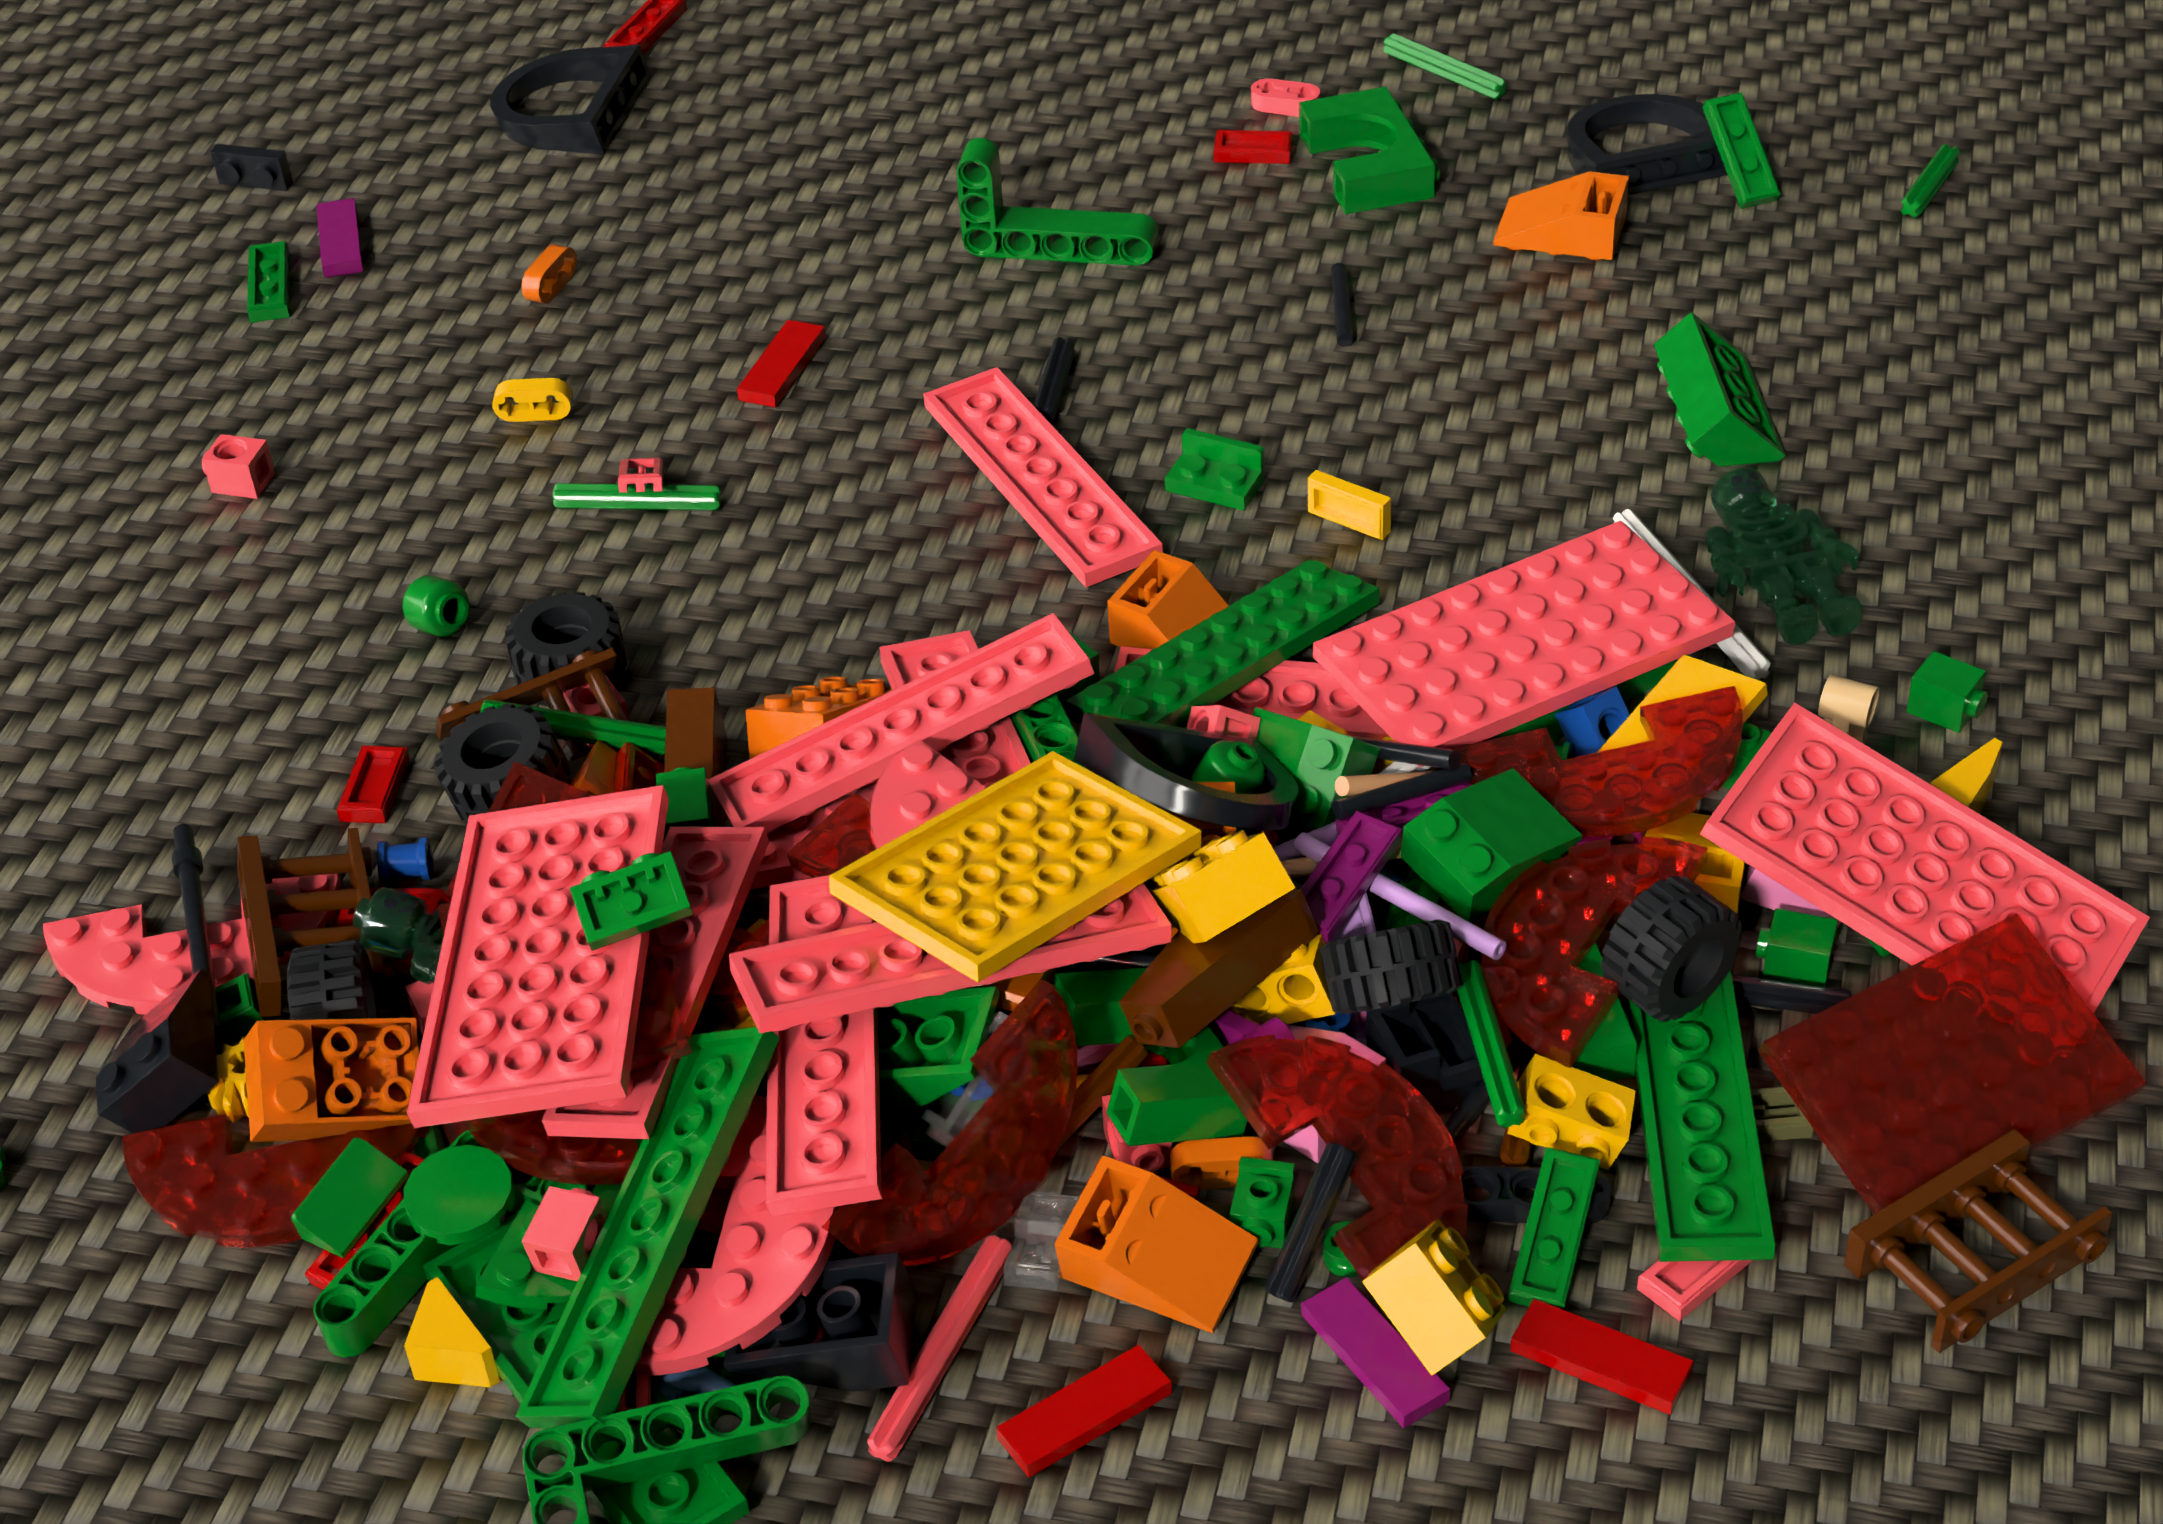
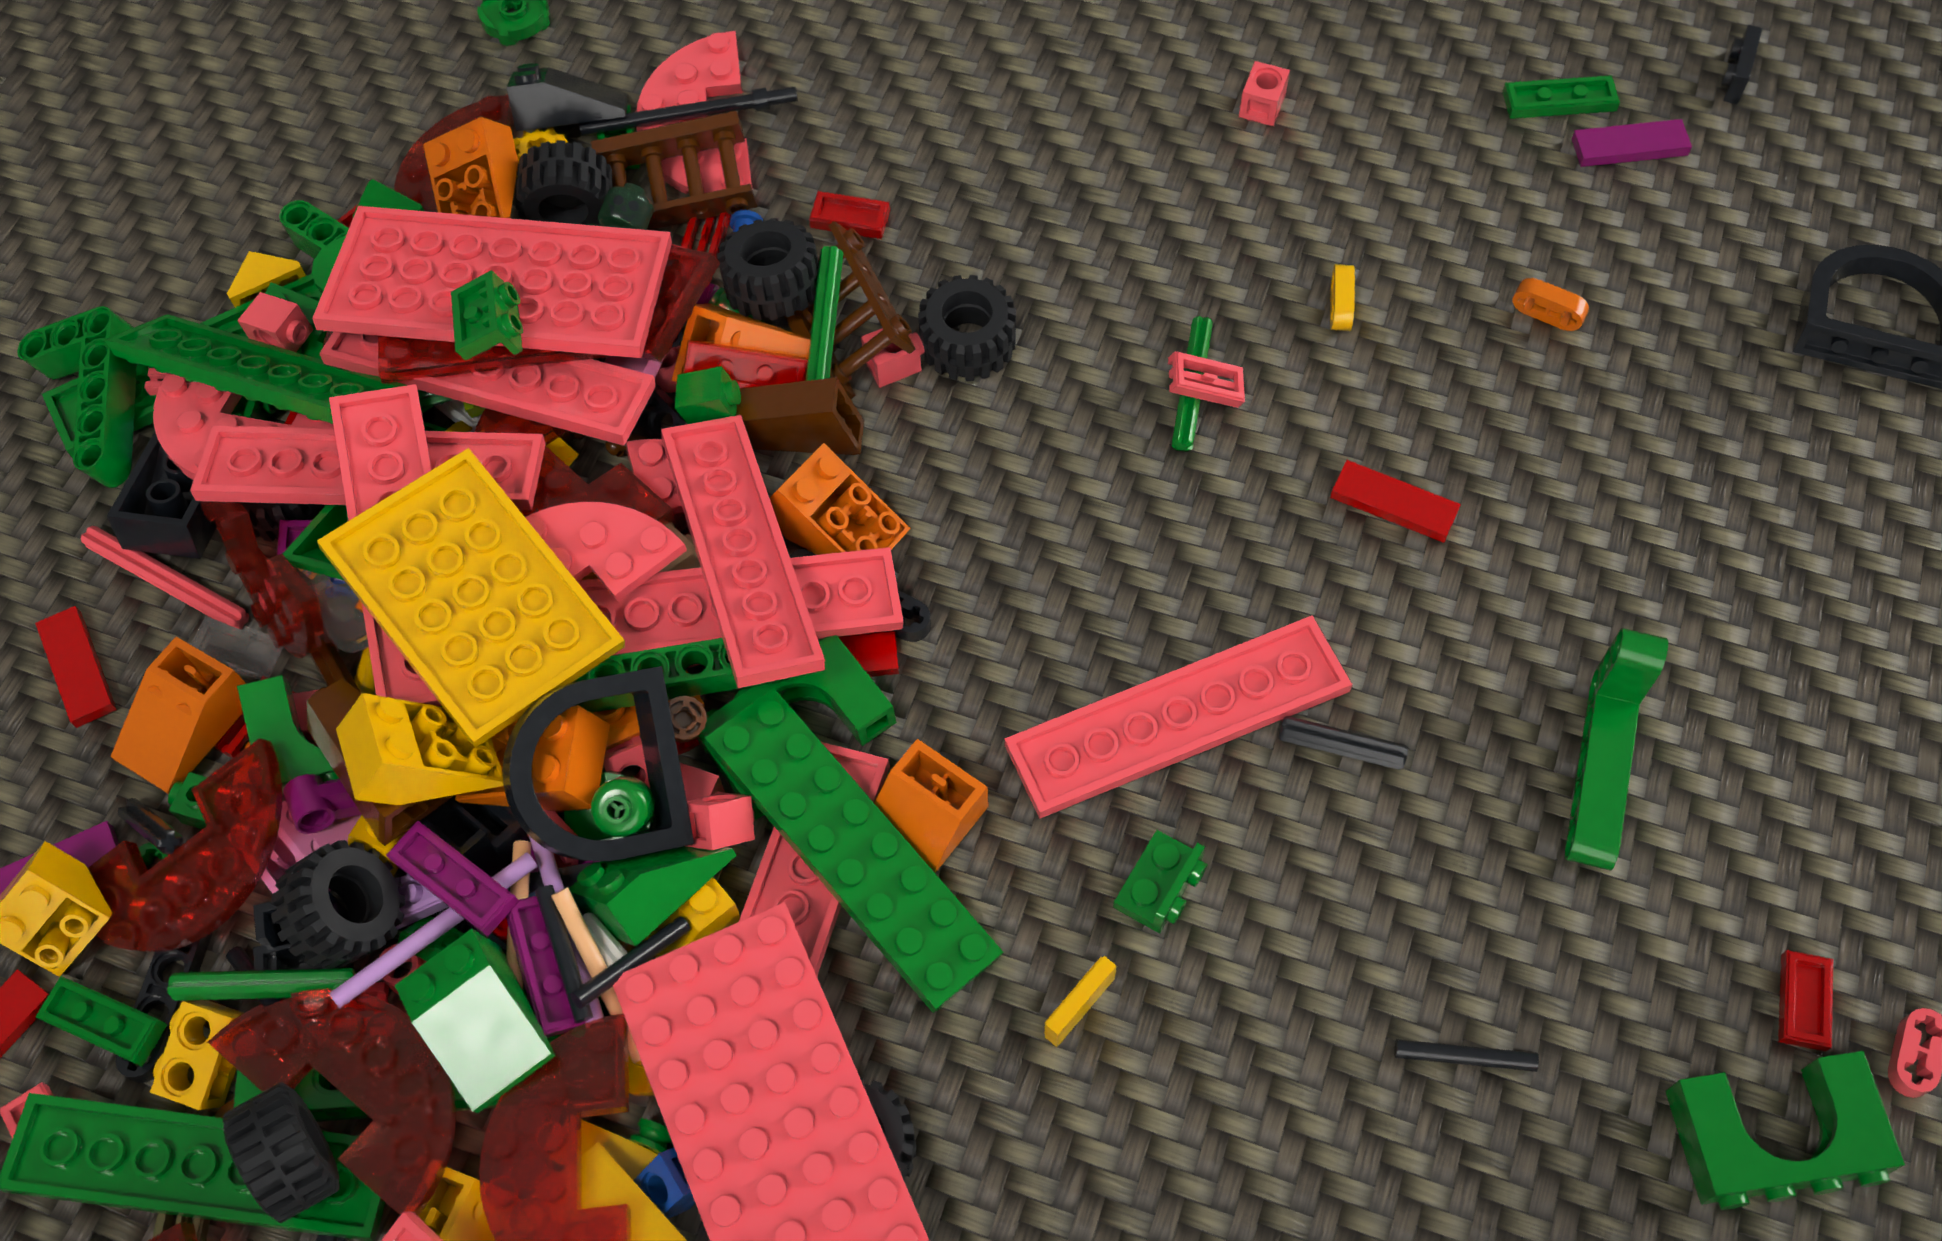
camera: 95 degrees right, 20 degrees up
green head [402,575,470,637] -> none

